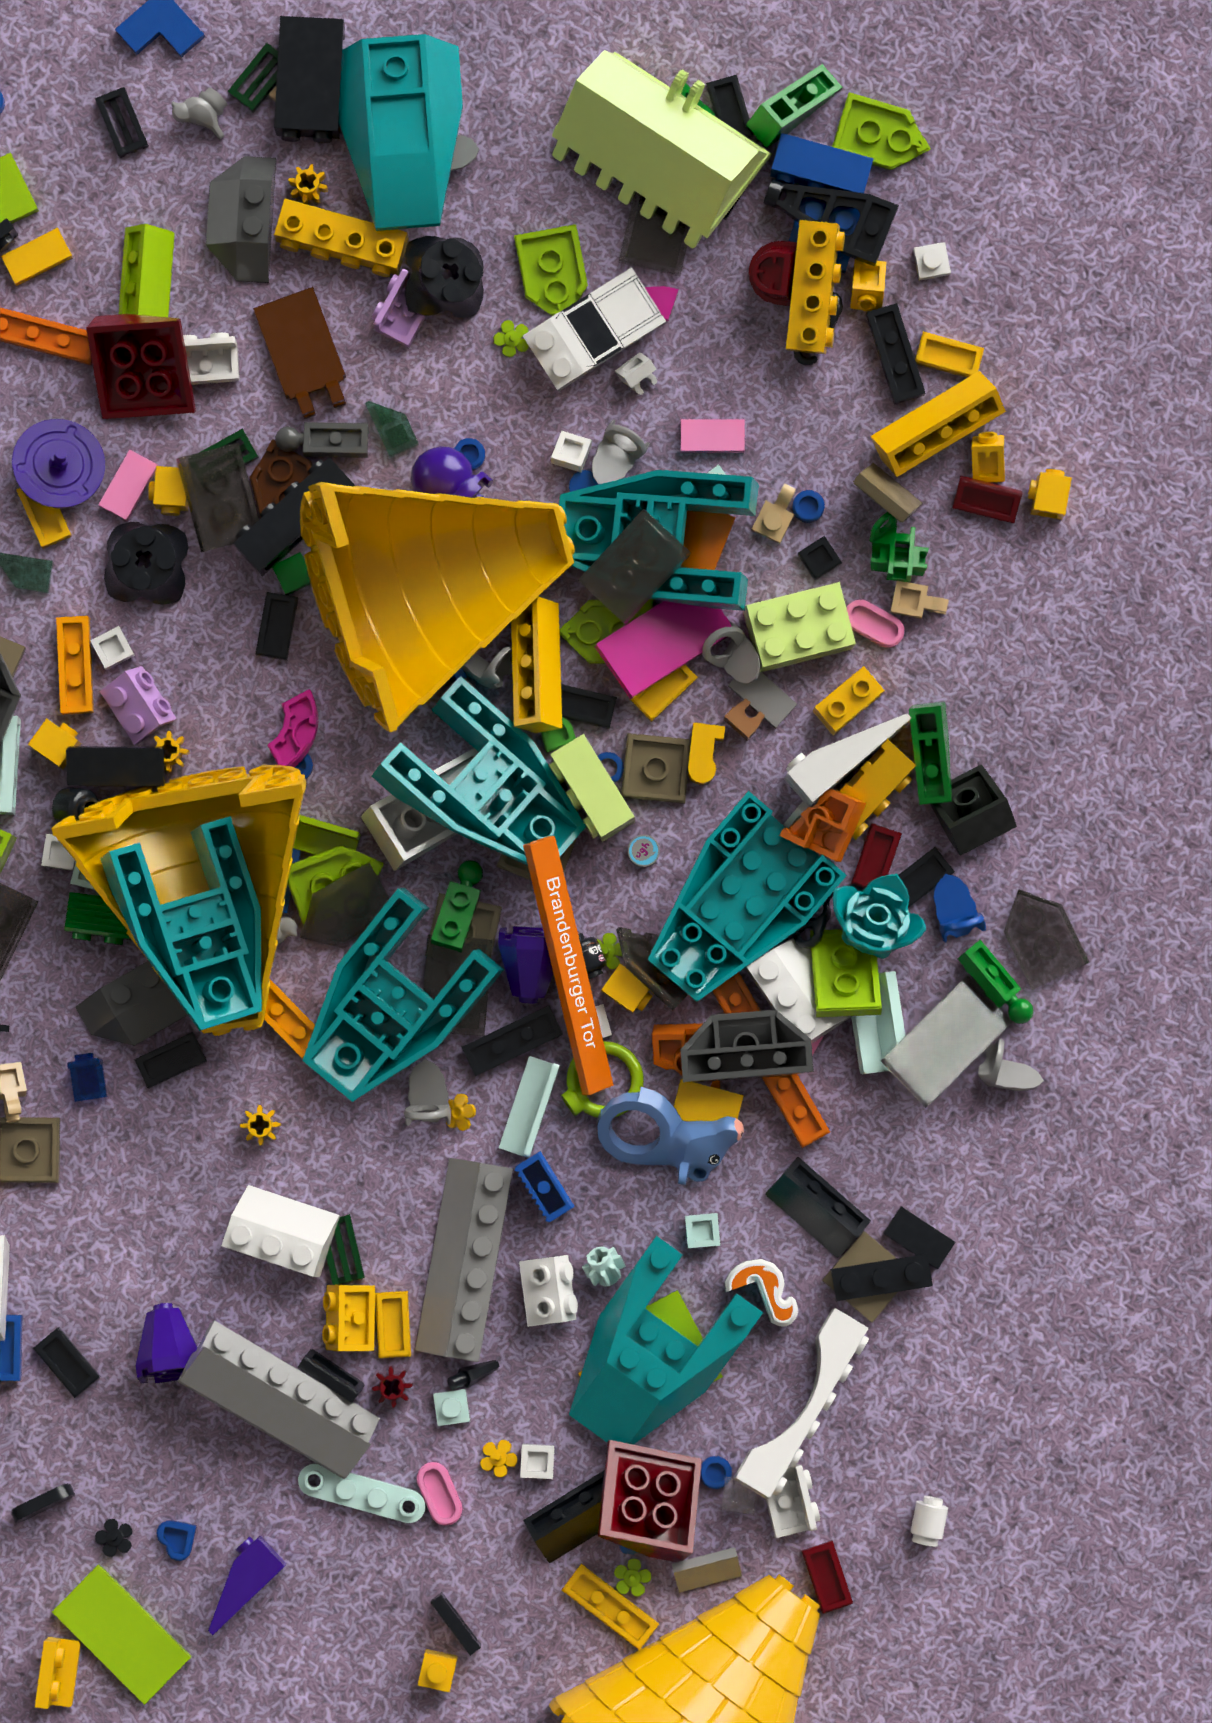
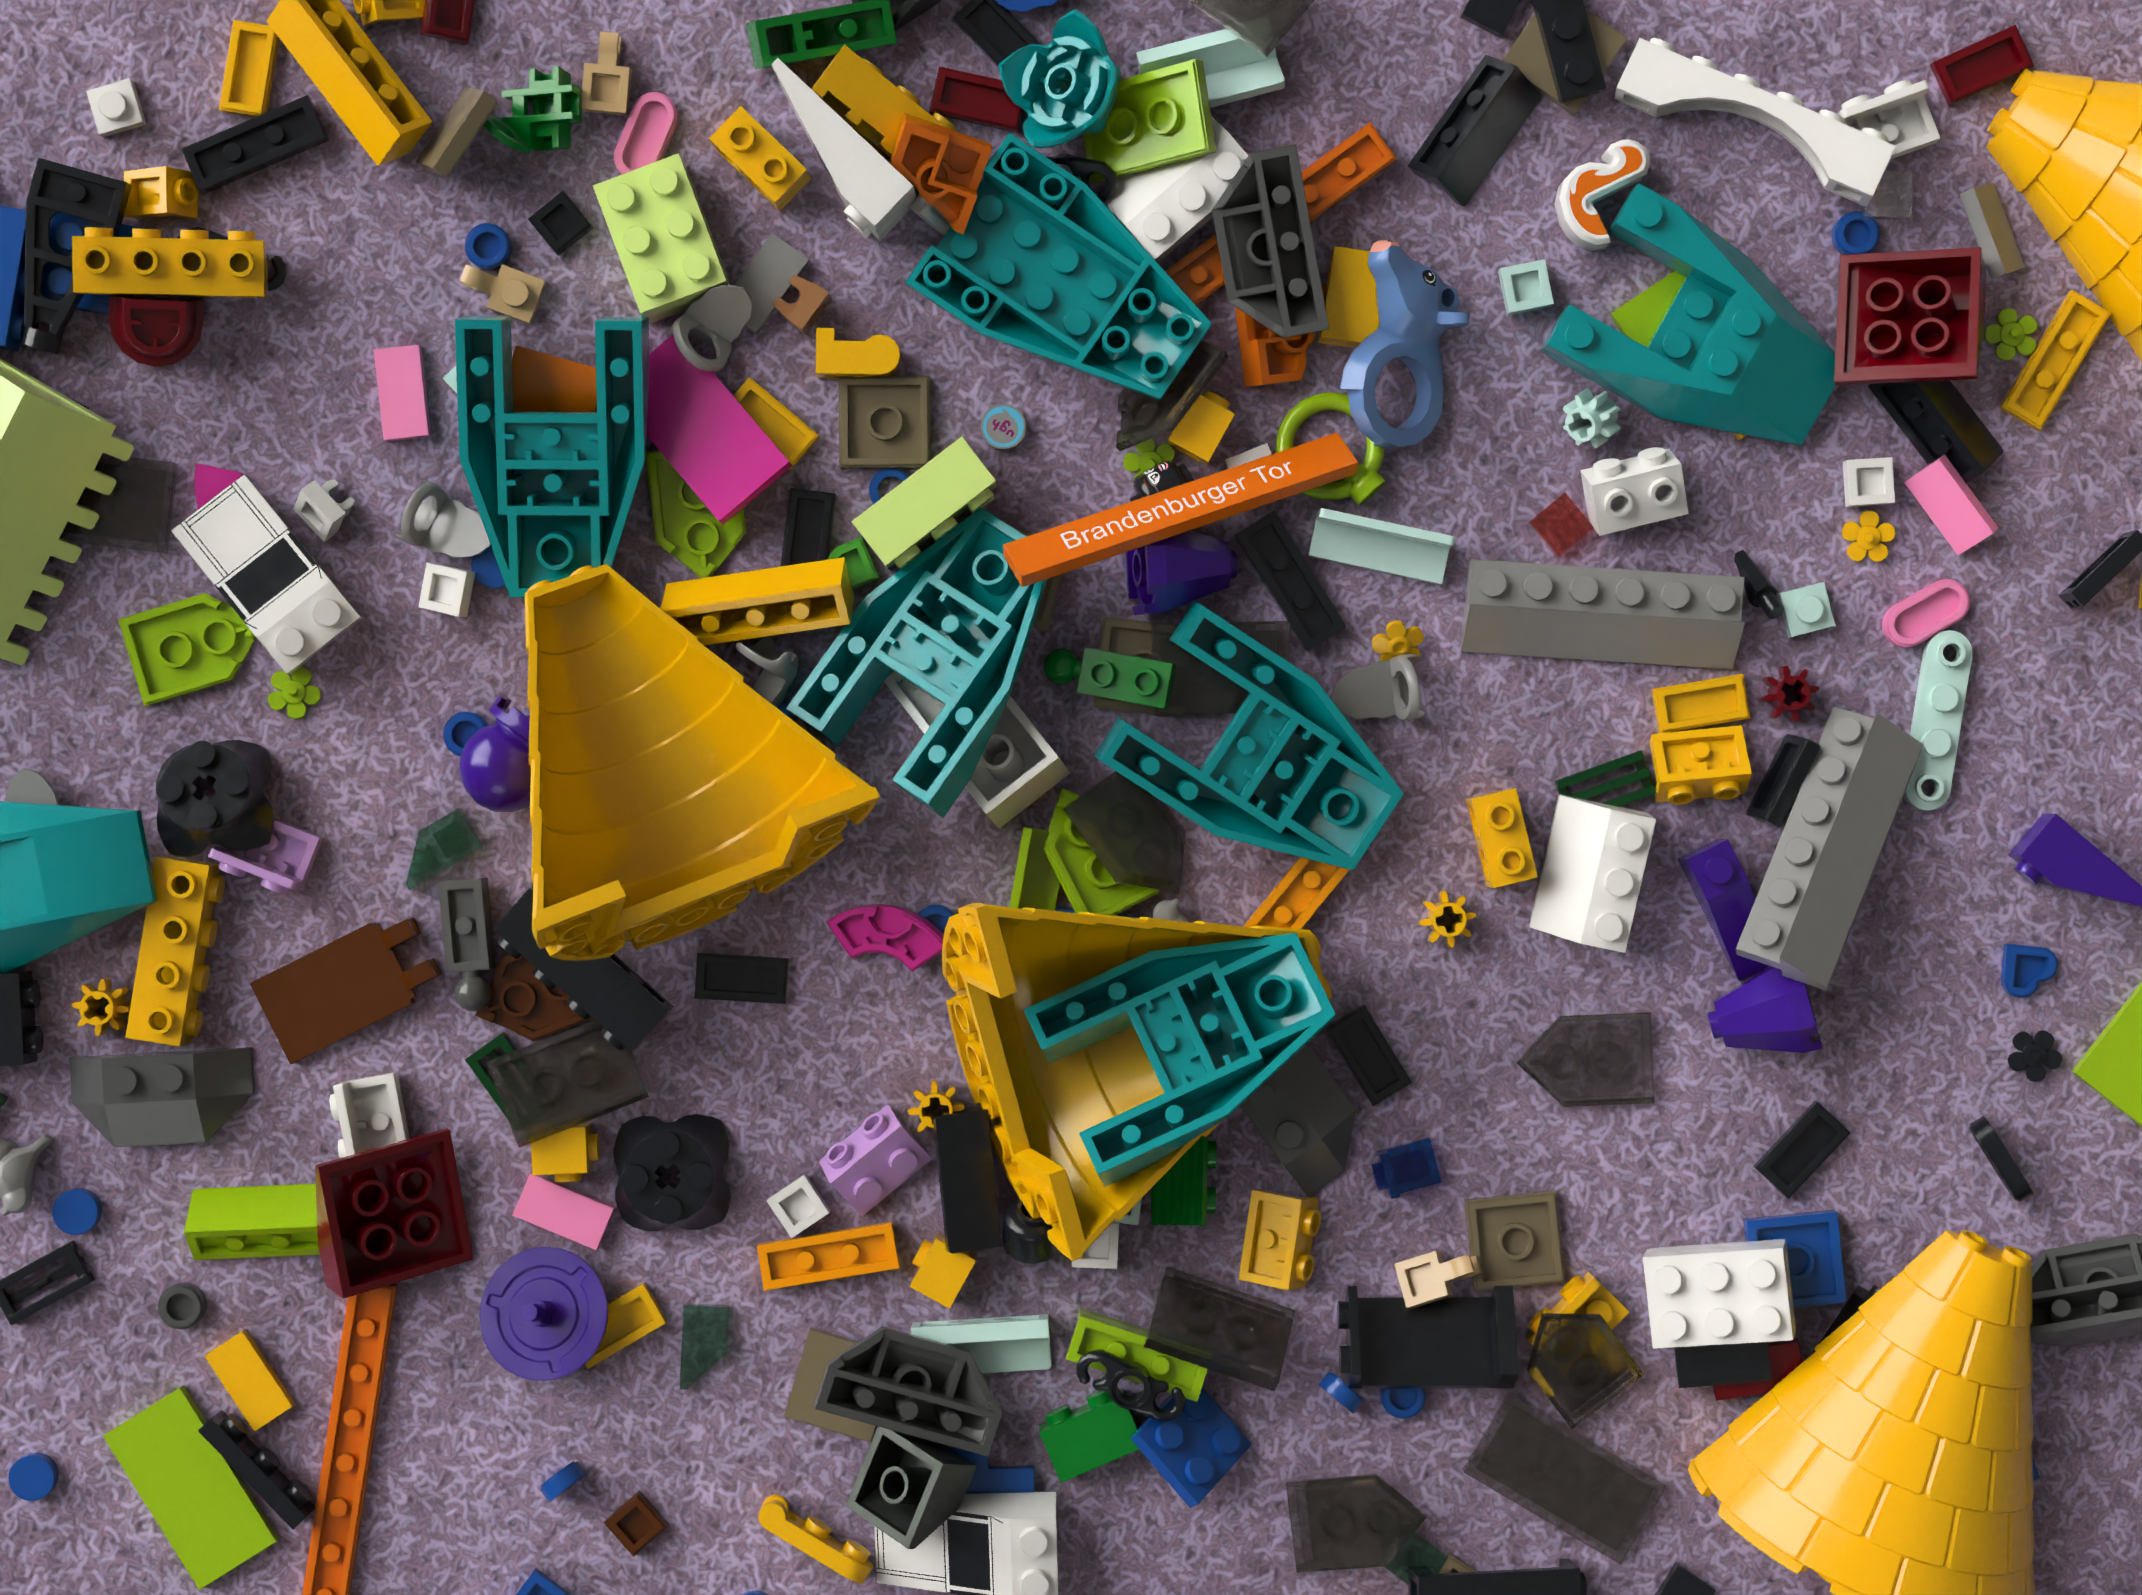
camera: 90 degrees left, 5 degrees up
green tile [273,552,311,595] -> none
blue brick [515,1151,575,1222] -> none
clear smoke tile [578,509,691,624] -> none
none -> blue tile [52,1188,102,1235]
none -> dark grey tile [158,1282,207,1330]
none -> yellow bracket [1238,1189,1321,1291]
none -> yellow brick [1465,788,1538,888]
none -> clear smoke tile [1516,1012,1654,1107]
none -> clear red tile [1528,493,1594,557]
none -> dark purple slope [1678,839,1769,981]
none -> bright pink tile [1904,454,1999,555]

